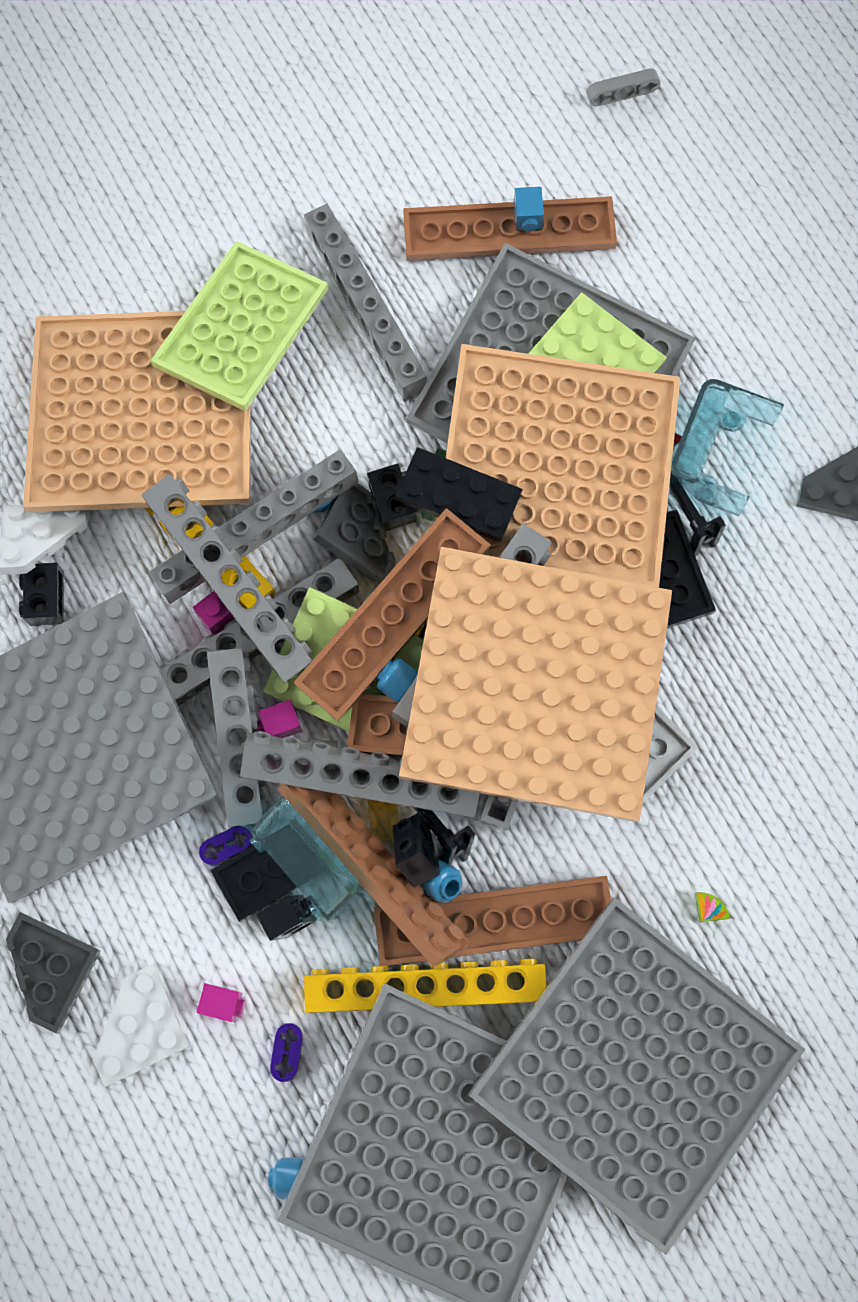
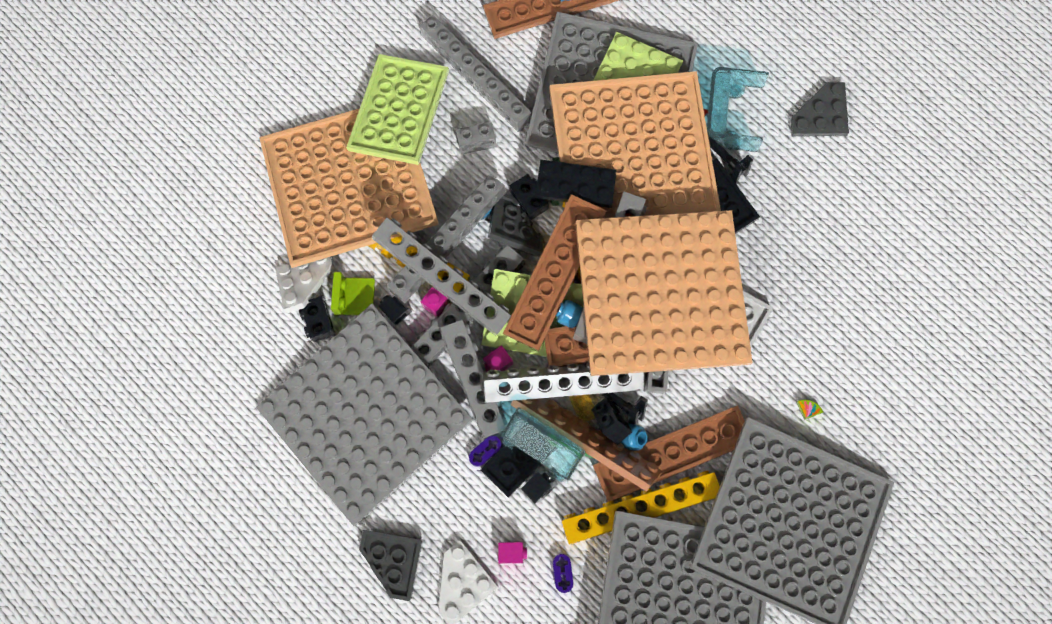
camera: 10 degrees left, 0 degrees up
none -> lime bracket [331,272,375,316]
none -> black window [378,295,412,326]
none -> light grey brick [456,122,497,155]

